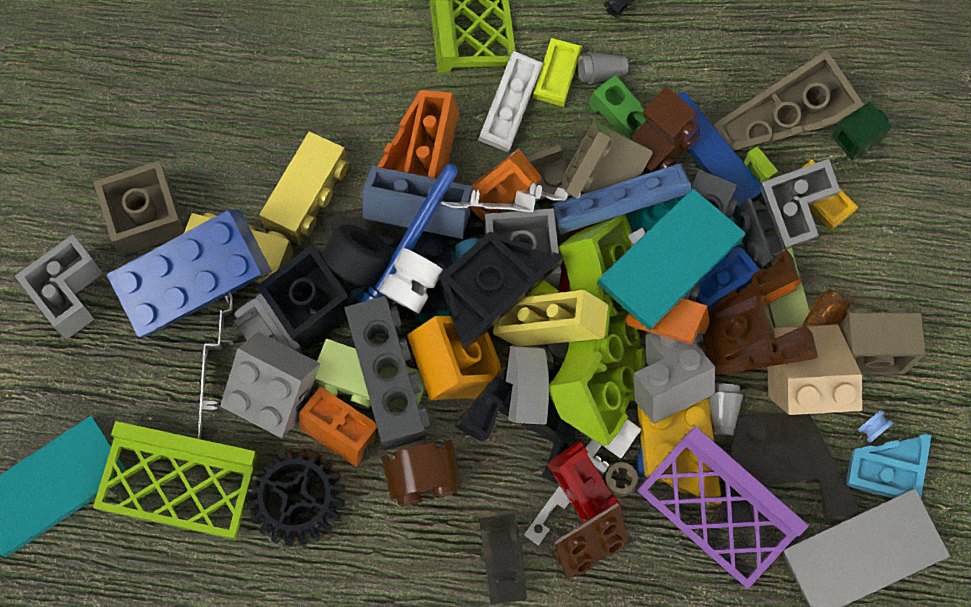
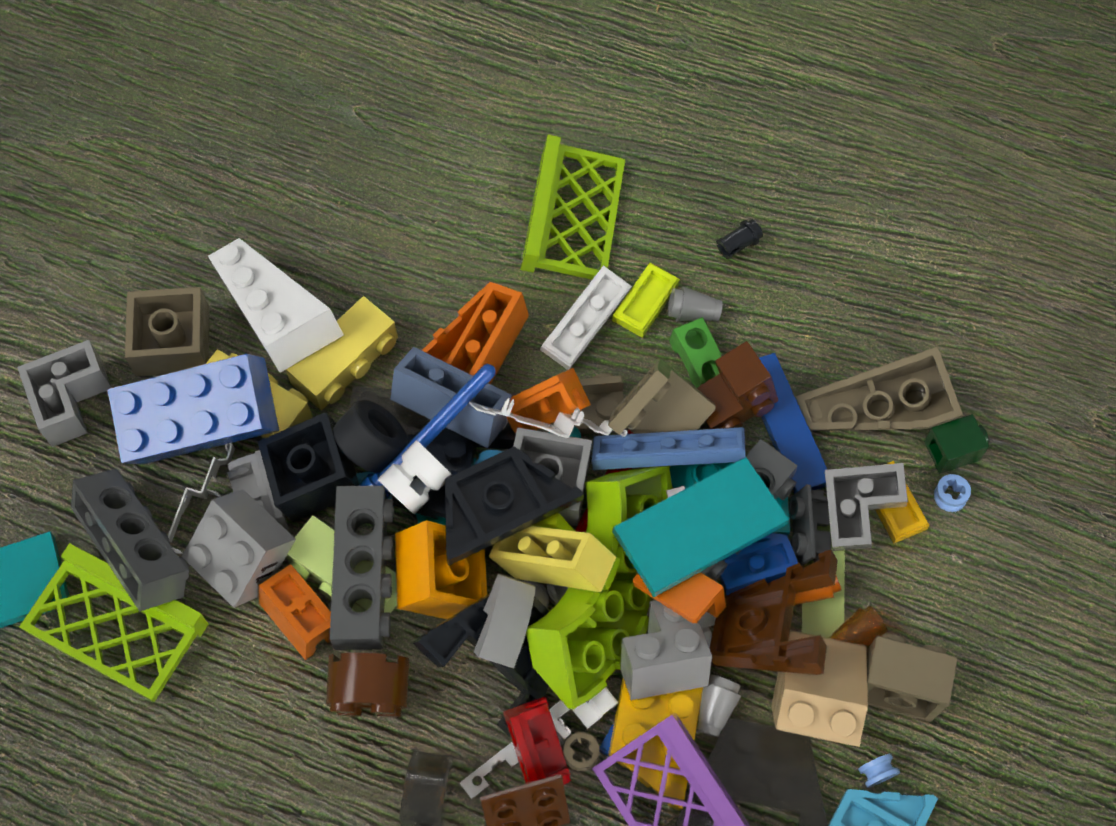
camera: 15 degrees right, 5 degrees down
black gear [247,449,345,547] -> none
lime tile [744,146,778,183] -> none
none -> dark grey brick [71,468,189,612]
none -> white wedge [208,238,344,373]
none -> light blue bush [934,474,971,512]

